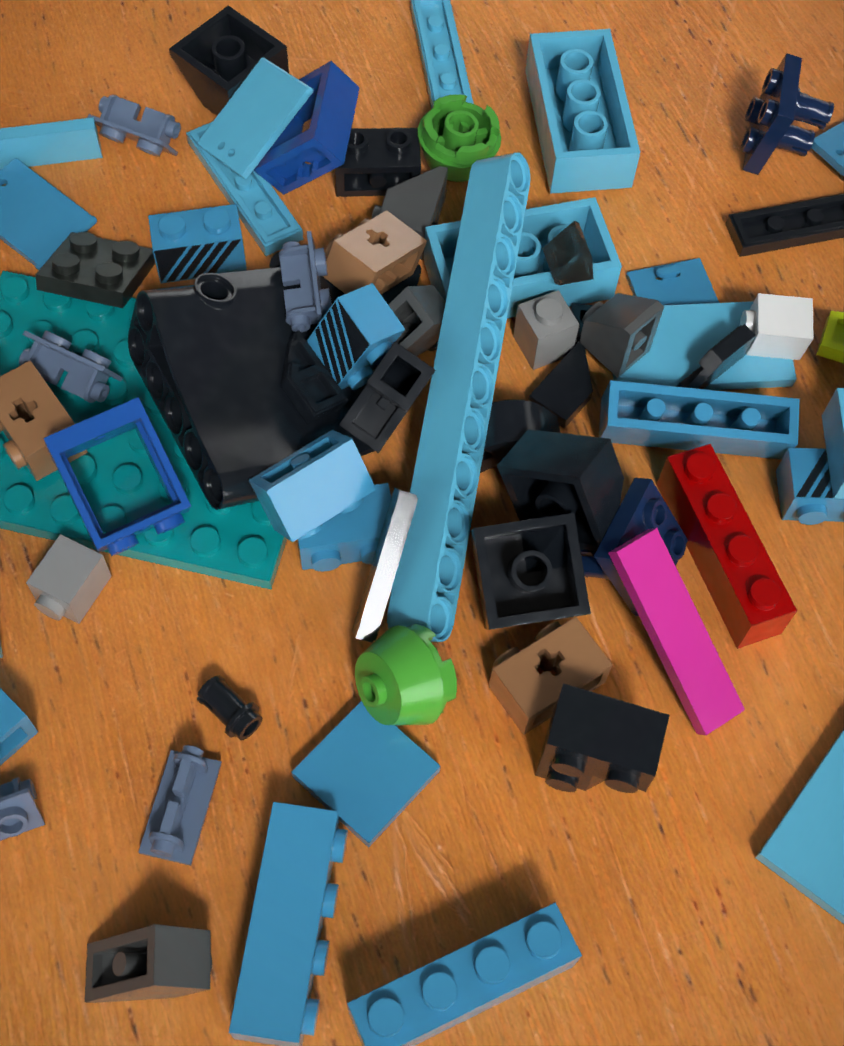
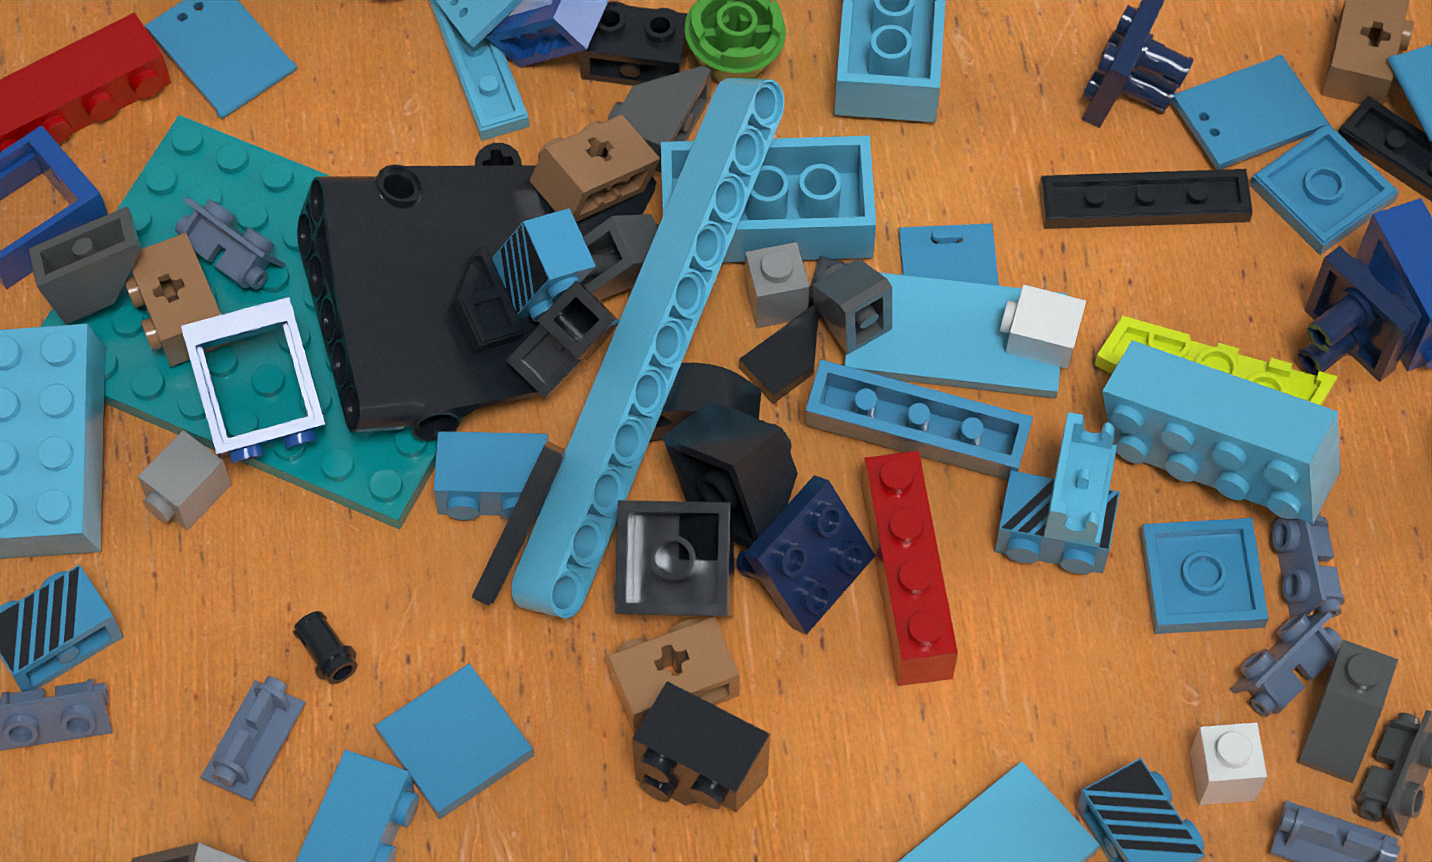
camera: 15 degrees right, 0 degrees up
pearl dark grey plate [35,232,155,308] -> none
dark azure brick [148,204,247,284] -> none
brick [249,430,377,542] -> none
sand blue hinge [279,231,332,332] -> none
bright green cone [355,624,457,725] -> none
clear smoke slope [542,221,593,285] -> none
dark pink tile [608,528,745,735] -> none
black tile [676,324,756,389] -> none

